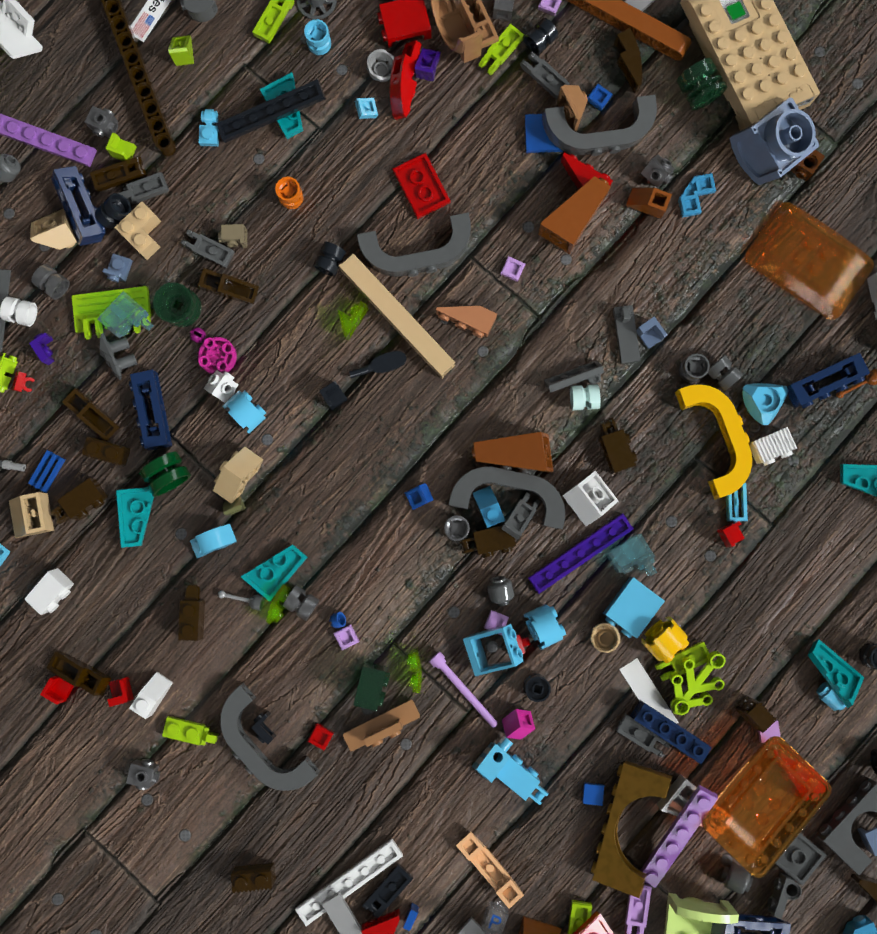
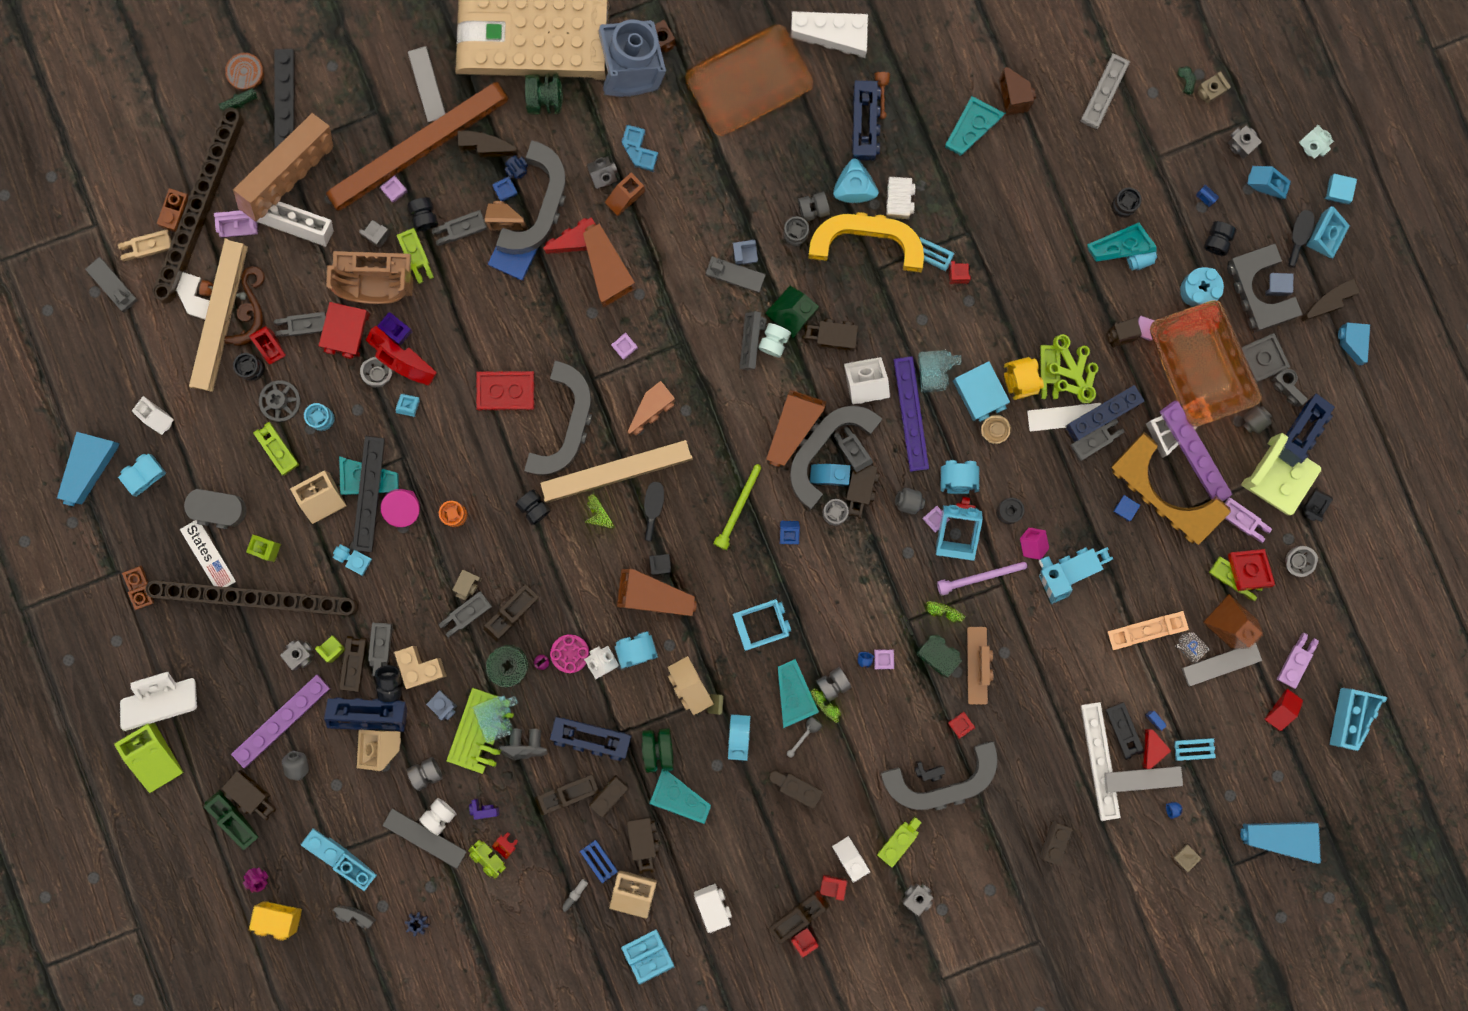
camera: 65 degrees left, 0 degrees up
none -> tan slope [290,470,347,524]
none -> dark pink tile [381,489,420,527]
none -> dark blue gear [504,156,528,180]
none -> dark orange slope [617,569,696,616]
none -> lime piece [713,464,761,550]
none -> medium azure window [733,599,791,651]
none -> dark green slope [765,286,819,339]
none -> medium azure brick [1180,267,1224,309]

